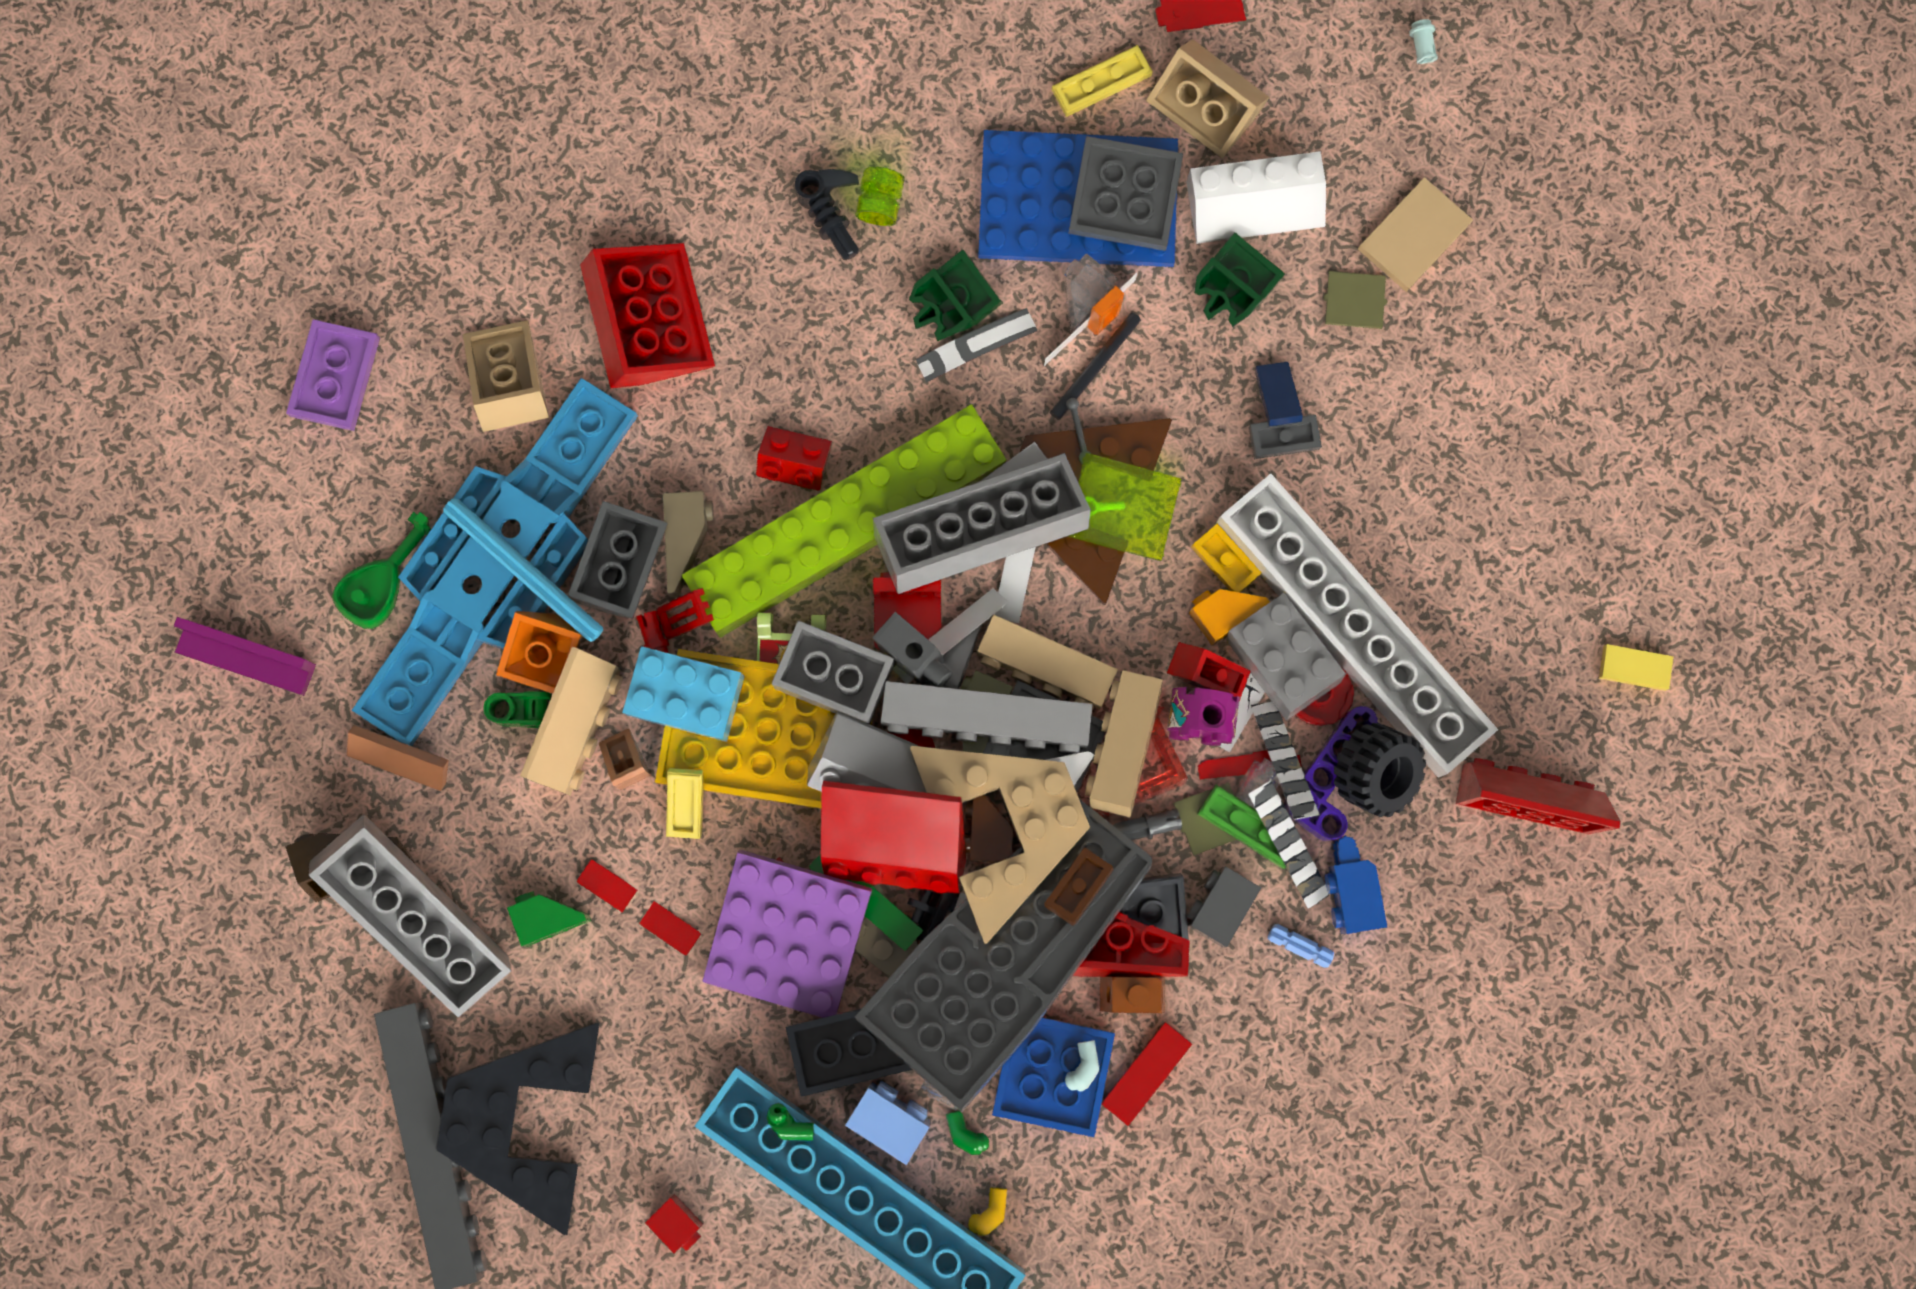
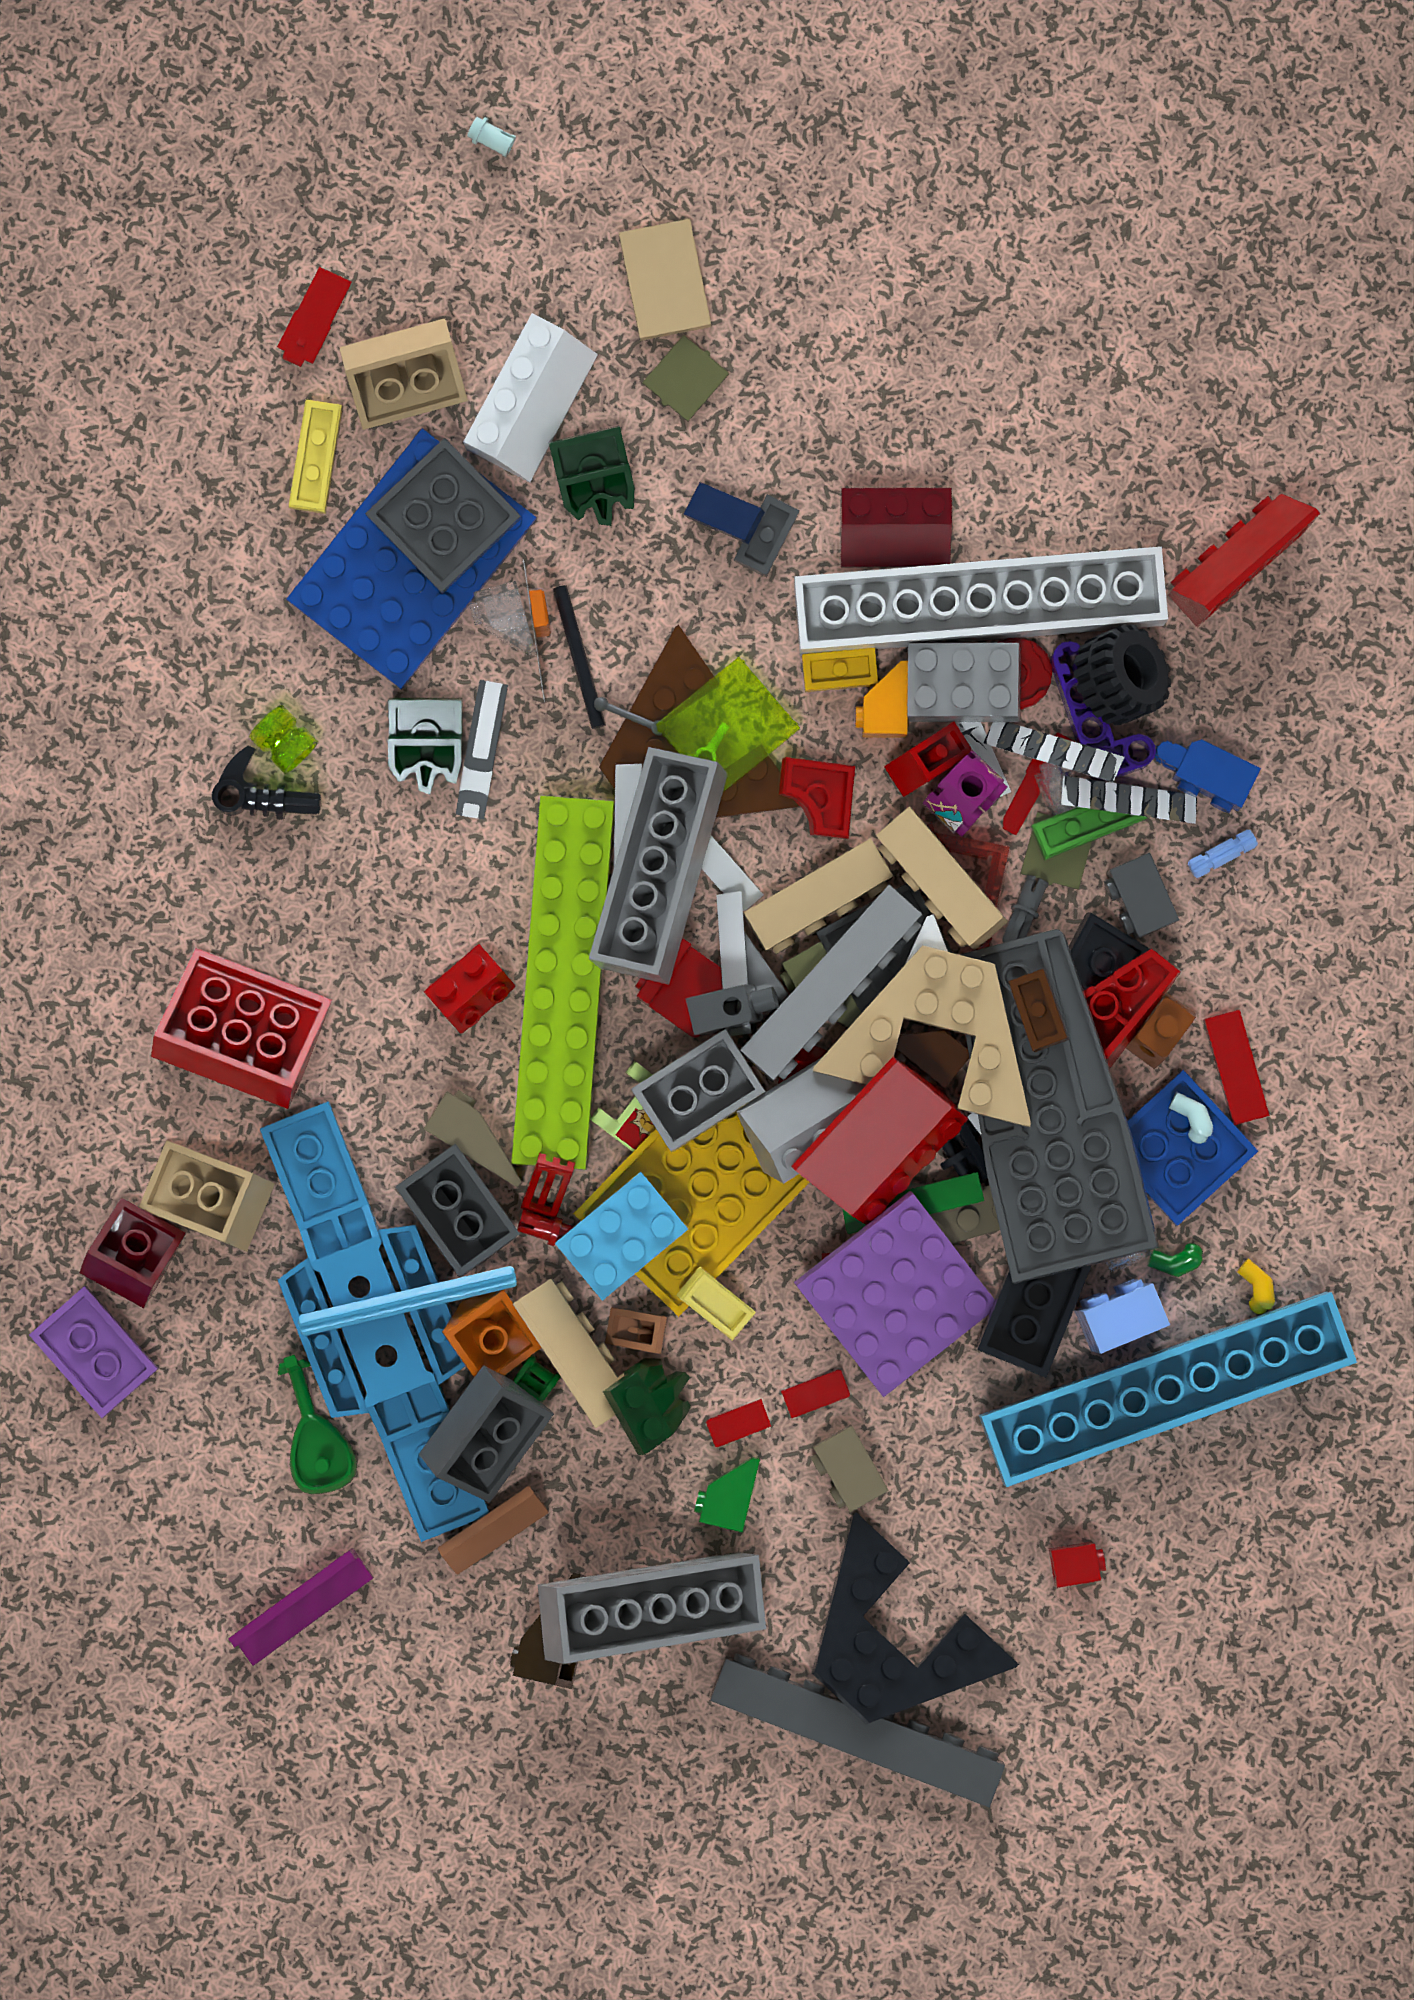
camera: 50 degrees left, 5 degrees up
green arm [766,1103,814,1141] -> none
light yellow tile [1599,644,1674,691] -> none
none -> dark red slope [79,1198,186,1309]
none -> dark grey slope [419,1365,554,1503]
none -> dark green plate [603,1358,691,1455]
none -> red tile [779,757,855,839]
none -> dark tan brick [810,1425,889,1513]
none -> dark red slope [840,488,952,568]

